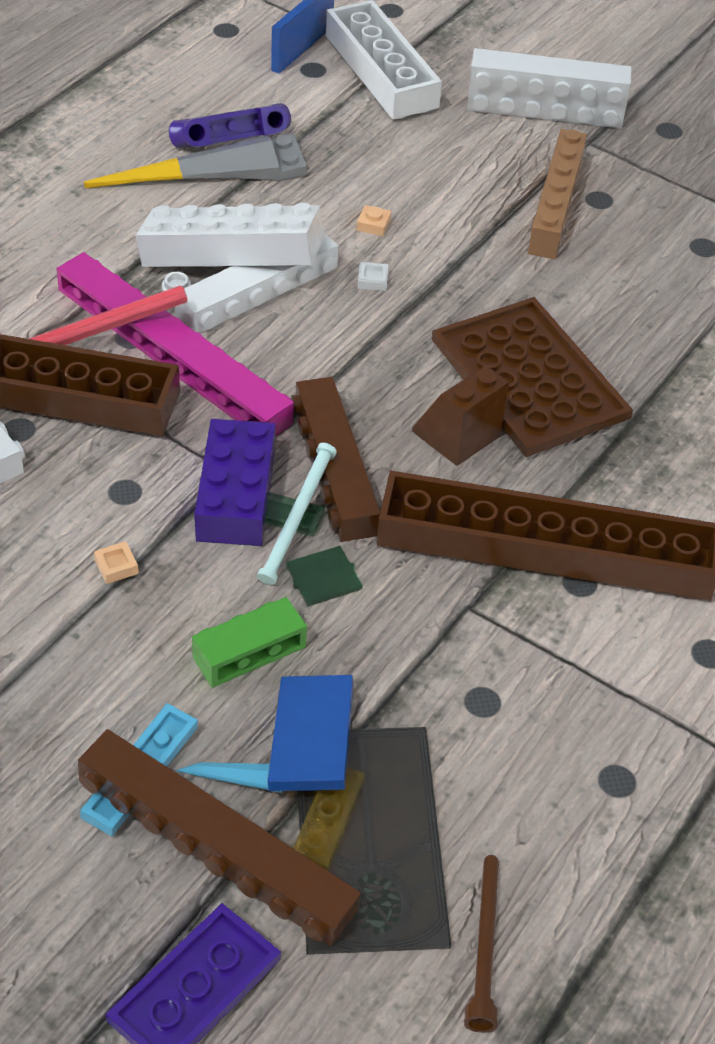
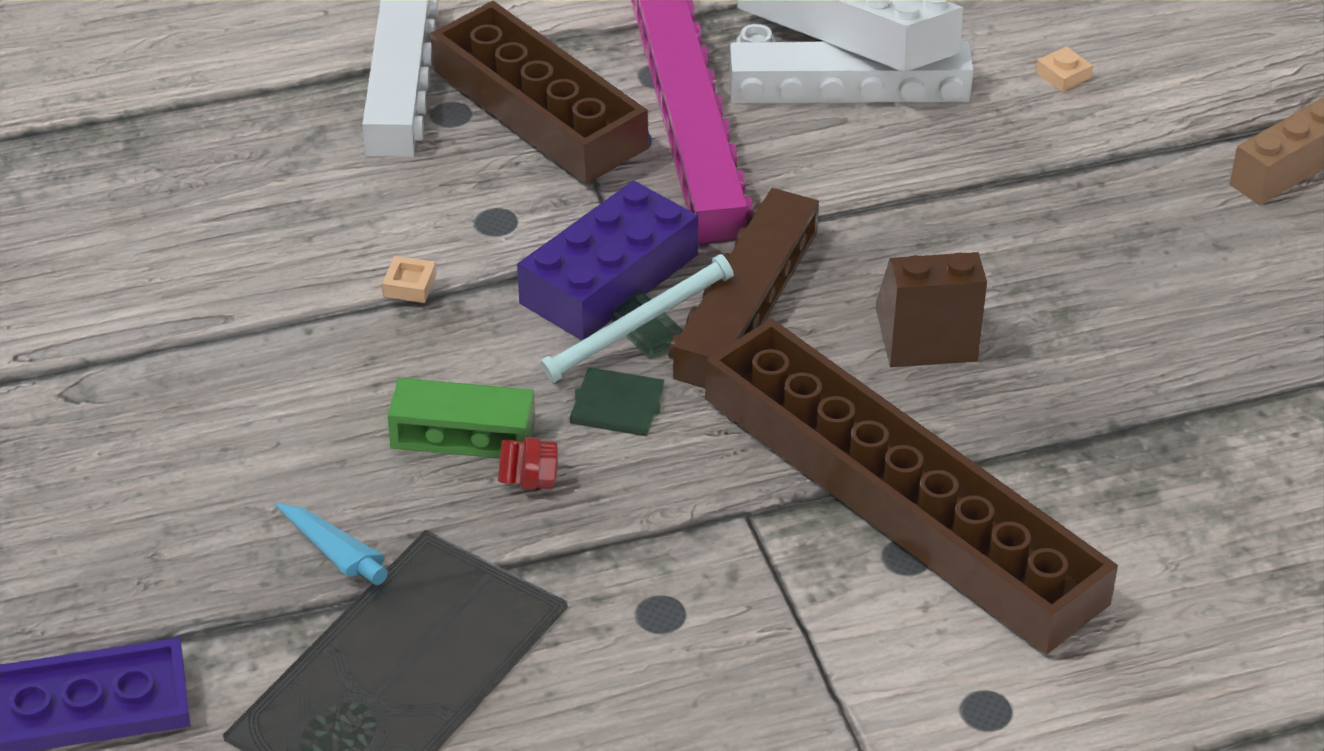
camera: 40 degrees right, 5 degrees down
coral axle [29,286,188,345] -> none
reddish brown brick [78,728,361,947] -> none
medium azure plate [80,703,198,837] -> none
blue tile [267,675,354,791] -> none
clear yellow tile [293,768,365,871] -> none
white tile [357,262,389,291] -> none
reddish brown plate [432,297,633,457] -> none
none -> red piece [498,437,558,490]

